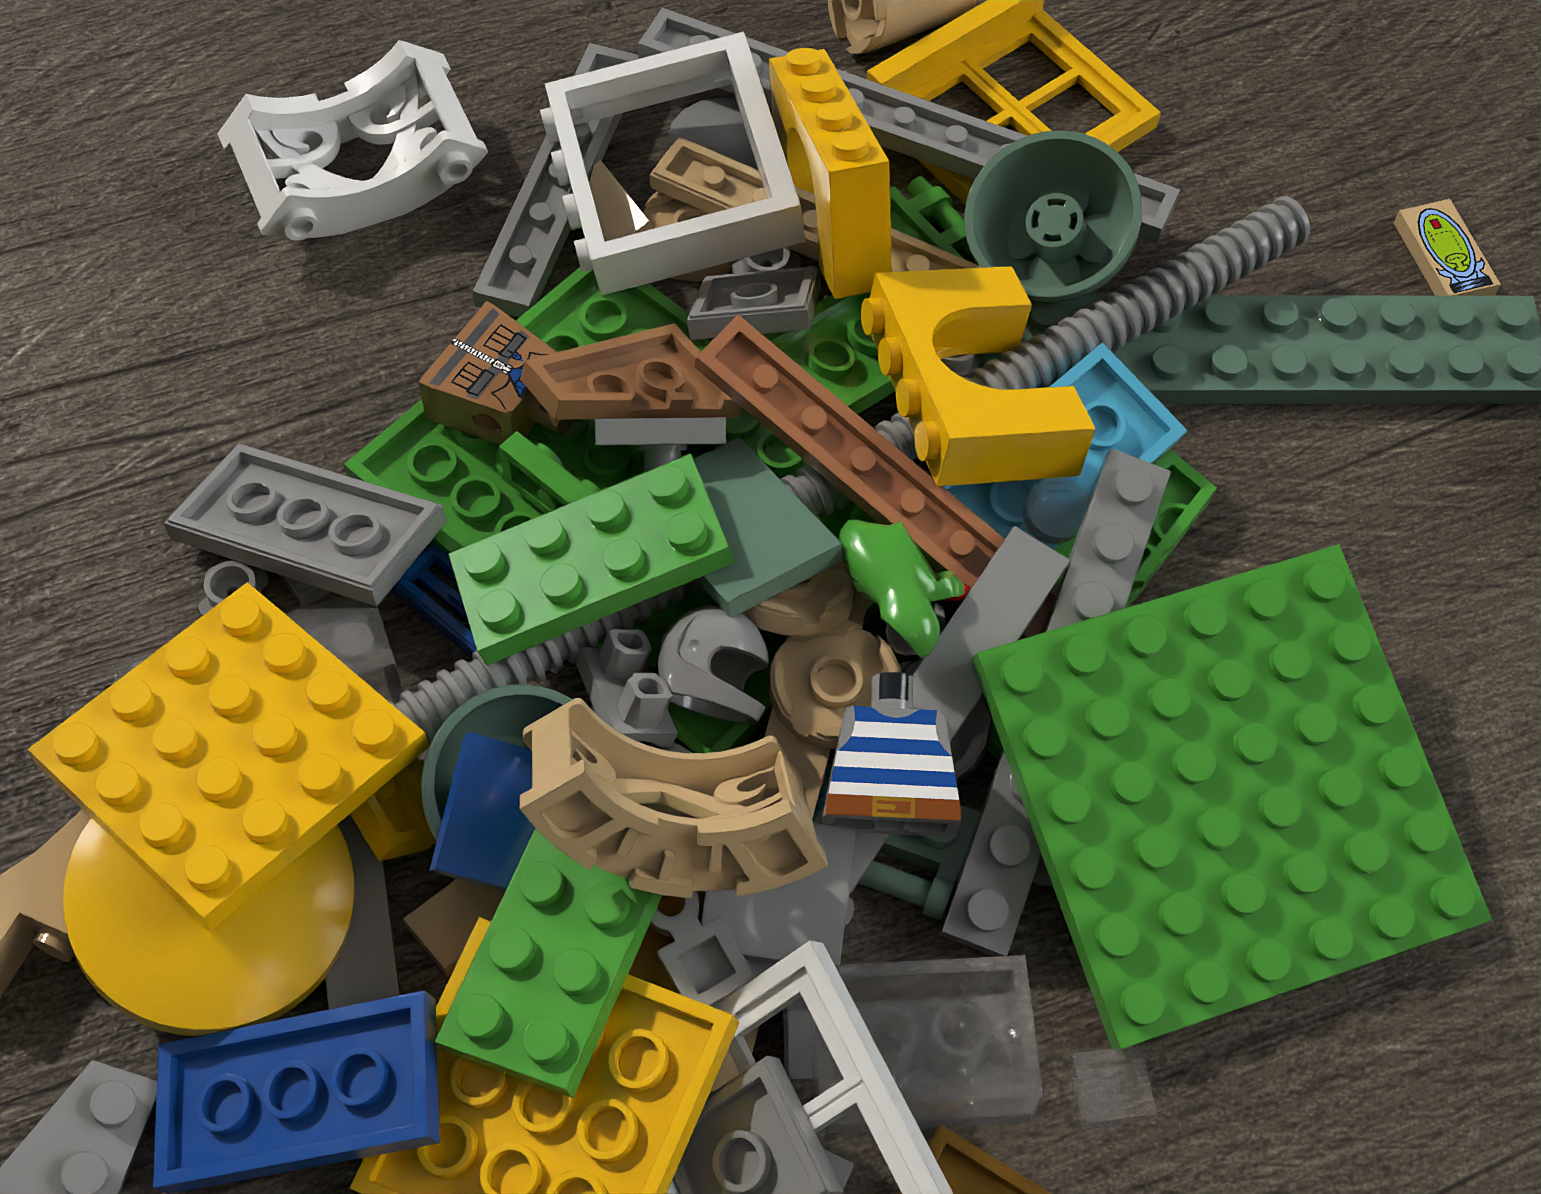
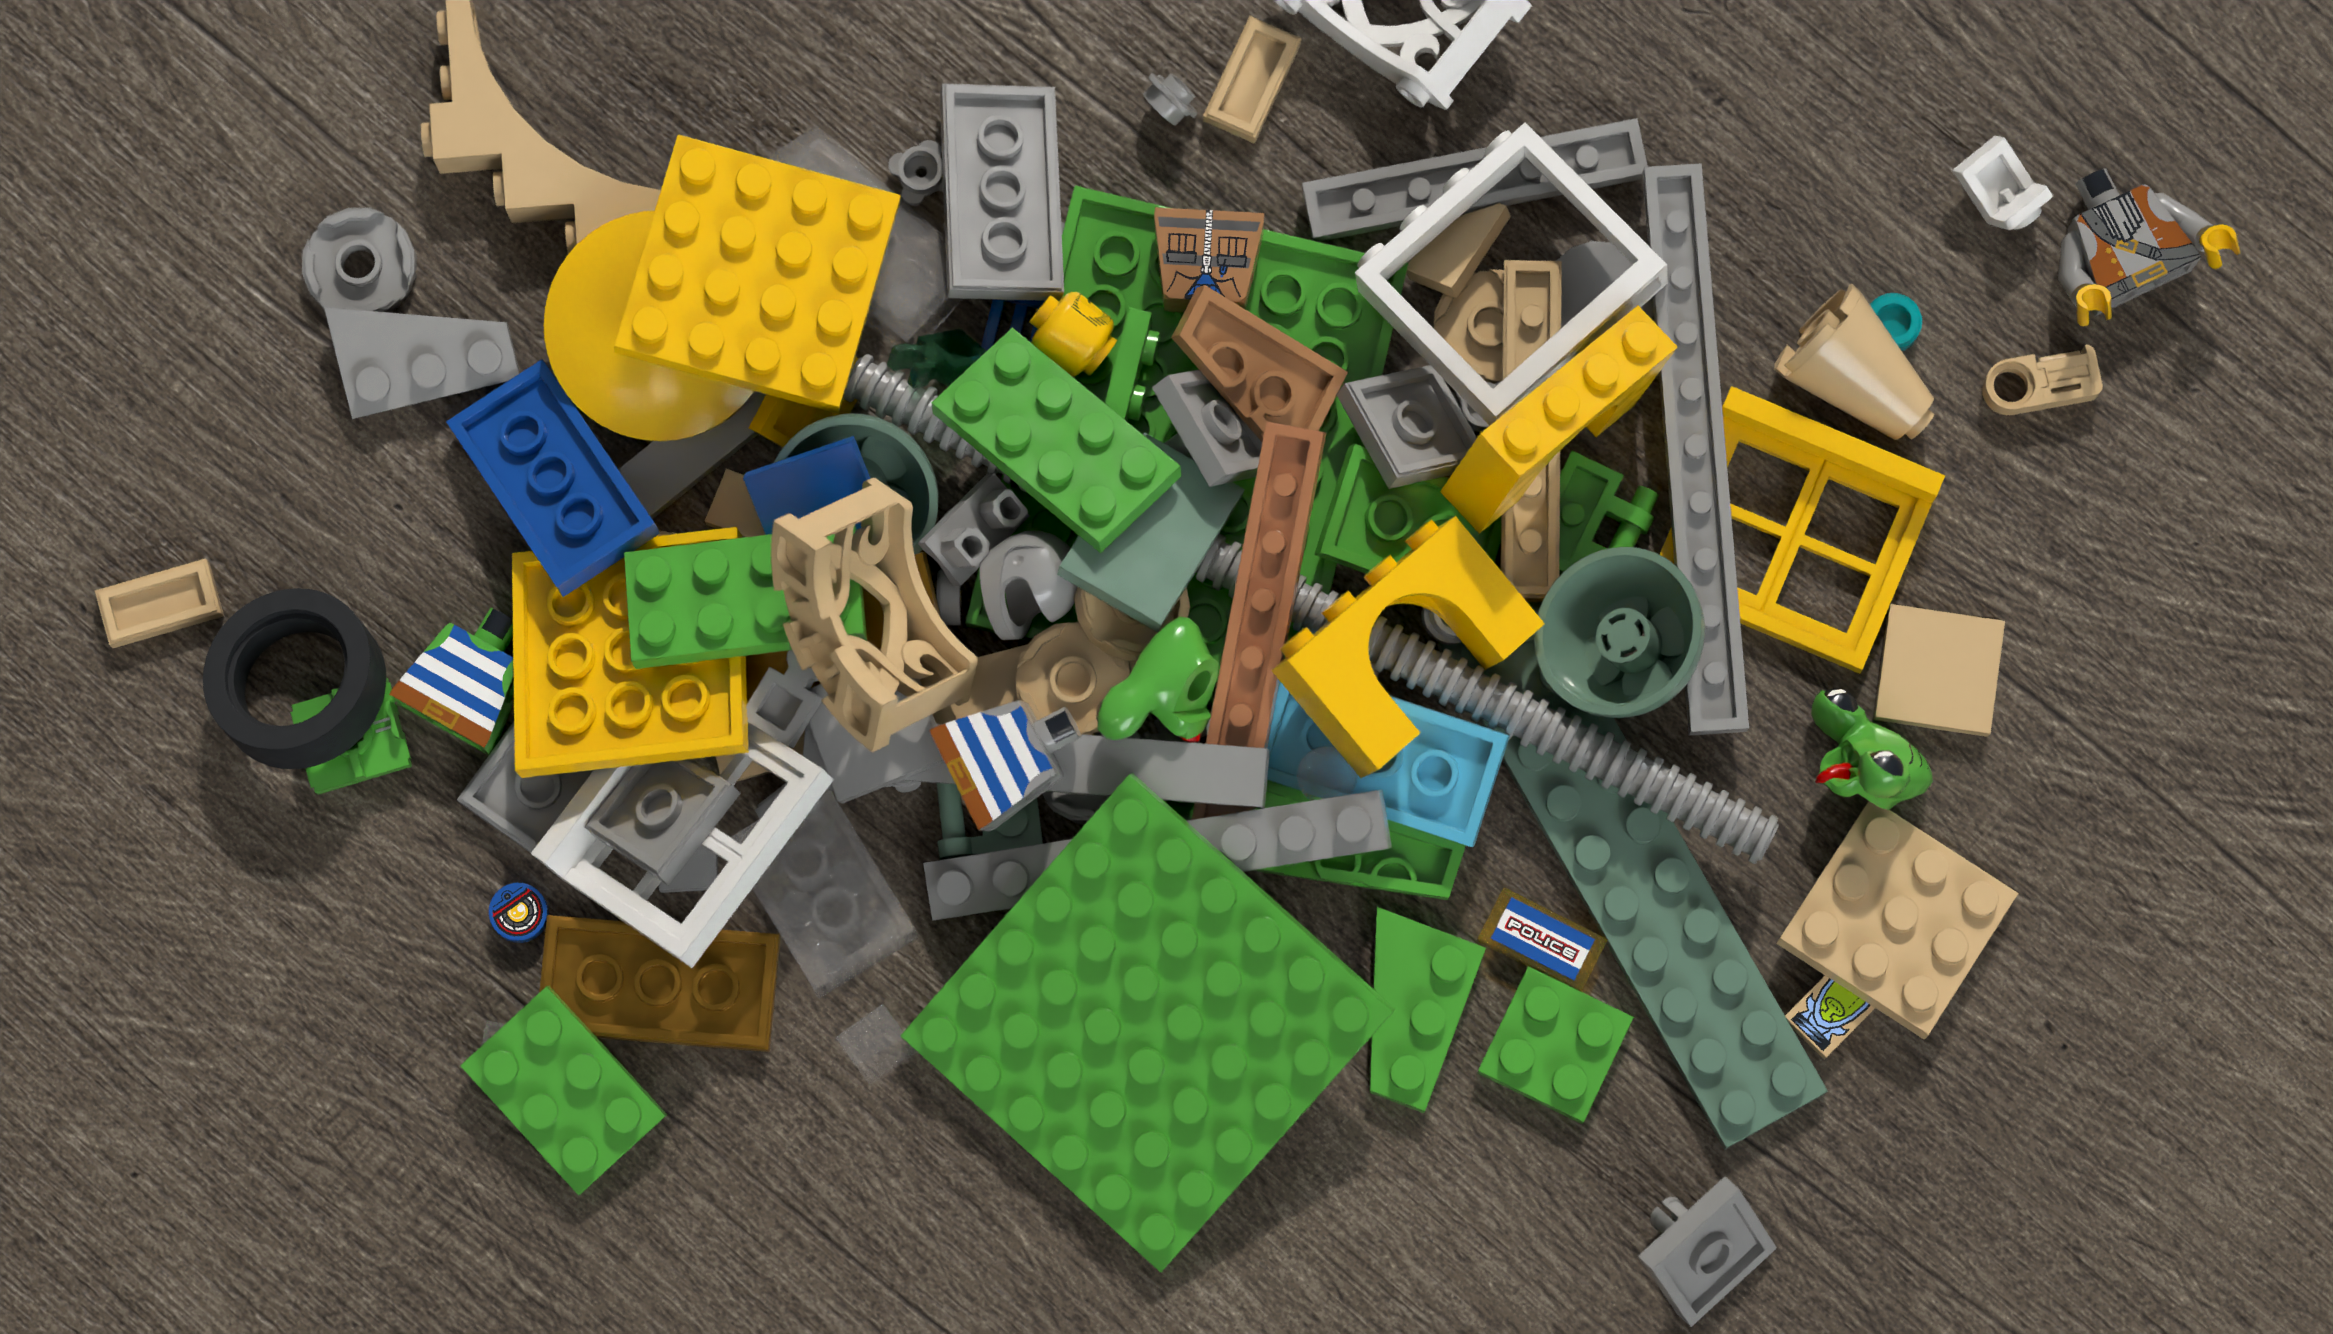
camera: 65 degrees right, 20 degrees up
none -> clear green plate [887,329,986,389]
none -> yellow head [1029,292,1117,377]
none -> light grey plate [1143,73,1198,126]
none -> tan tile [1203,16,1301,144]
none -> bright green wing [1369,907,1486,1113]
none -> tile [1477,887,1608,992]
none -> bright green plate [1477,966,1634,1124]
none -> tan plate [1776,801,2018,1040]
none -> bright green head [1811,688,1933,810]
none -> tan tile [1873,604,2005,737]

